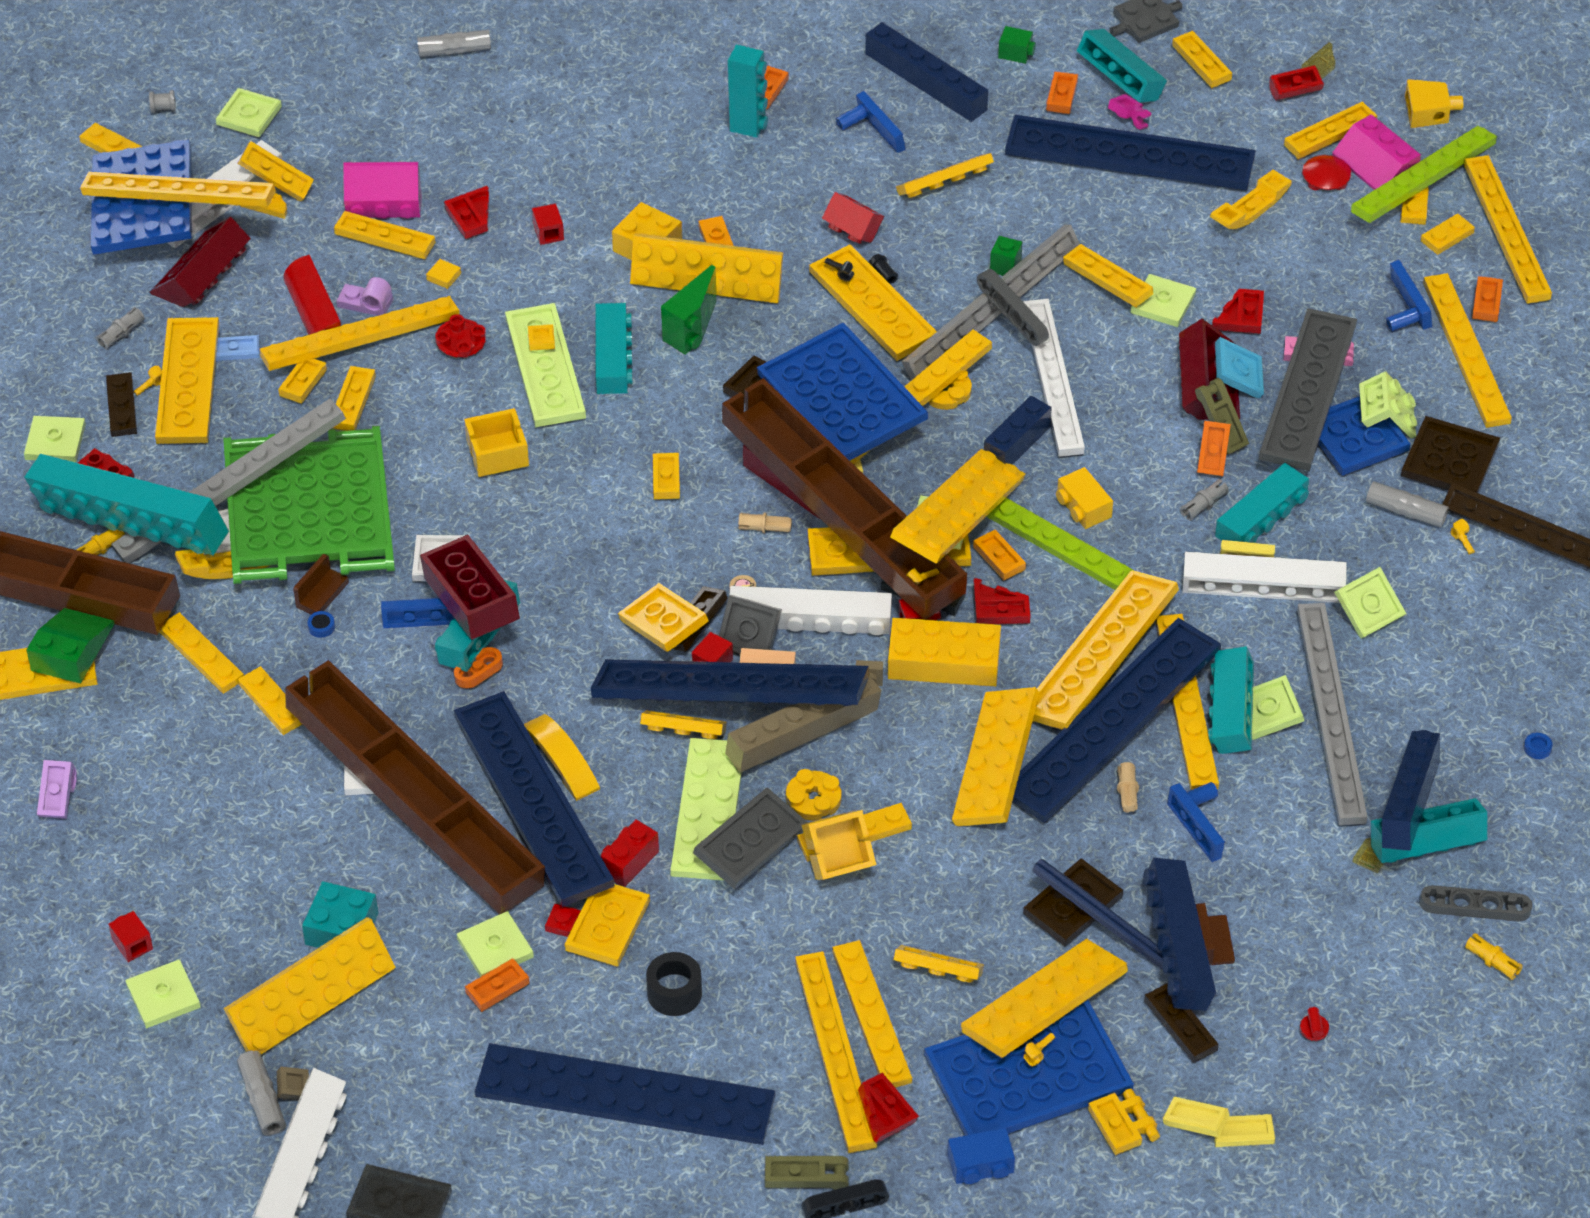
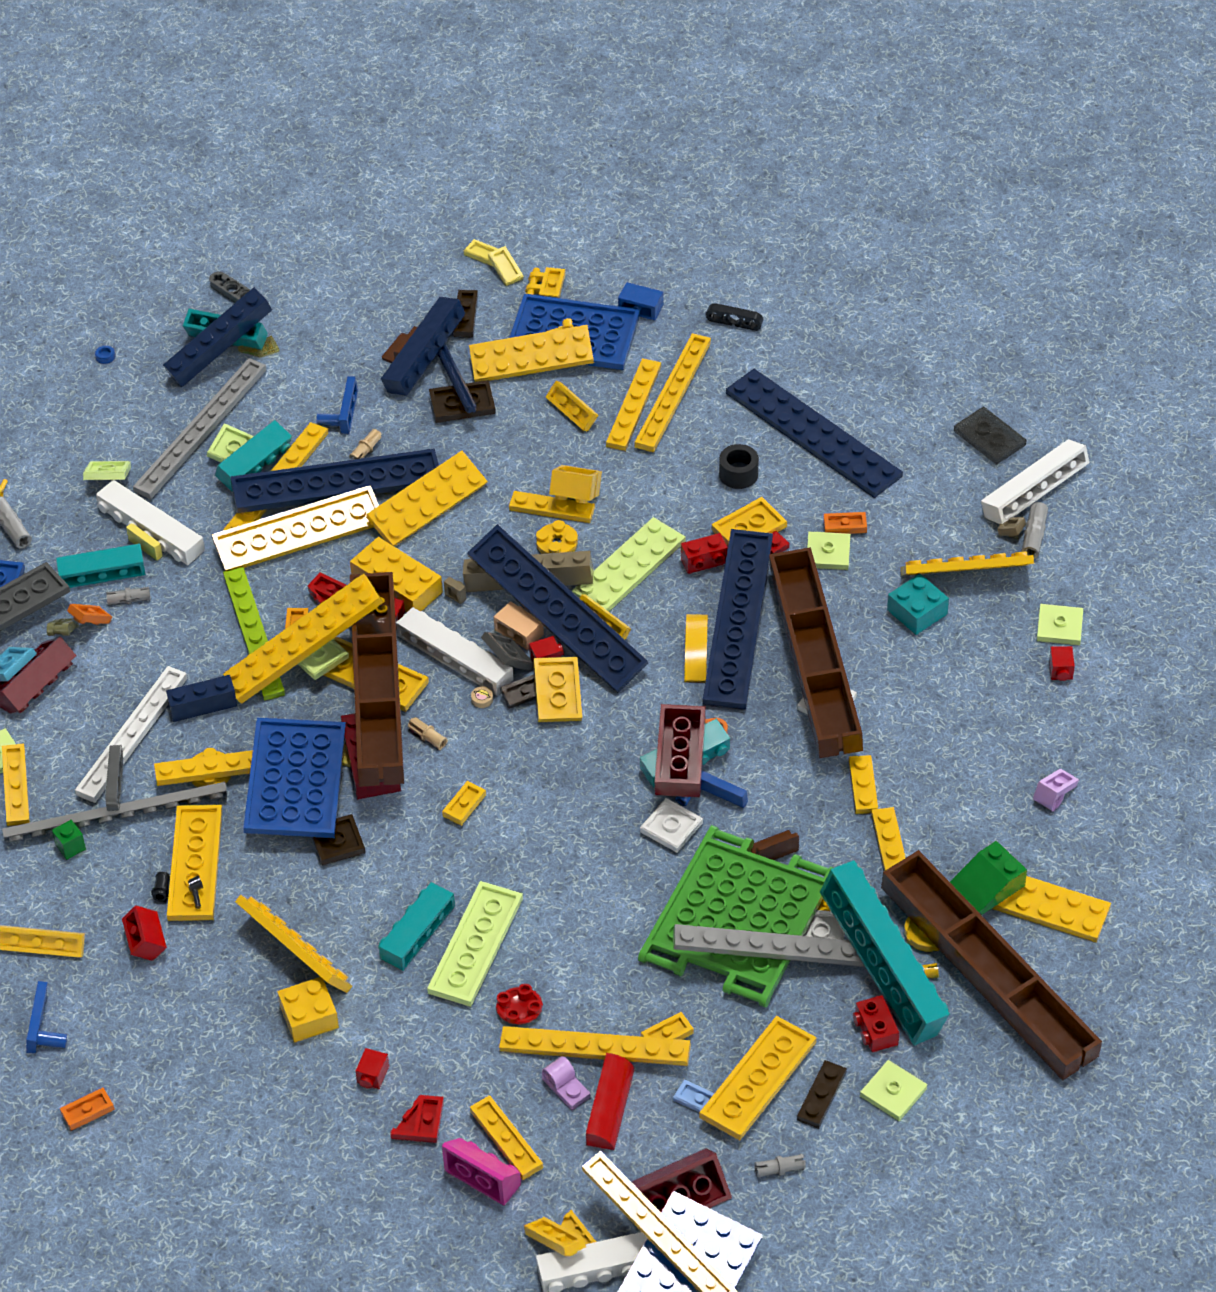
camera: 145 degrees left, 0 degrees up
yellow hand [134,365,162,396] -> none
blue tile [307,611,335,638] -> none
yellow plate [332,366,376,431] -> none
yellow tile [426,259,461,289] -> none
yellow piece [464,408,529,477] -> none
yellow tile [528,324,555,351] -> none
green slope [661,265,717,355] -> none
dark grey plate [693,787,808,889] -> none
light orange plate [698,216,734,246] -> none
teal brick [728,44,768,138] -> none
olive plate [765,1156,849,1190] -> none
red wing [858,1072,919,1143] -> none
yellow brick [1056,467,1113,529] -> none
red plate [1300,1007,1329,1041] -> none
yellow pin [1465,933,1523,980] -> none

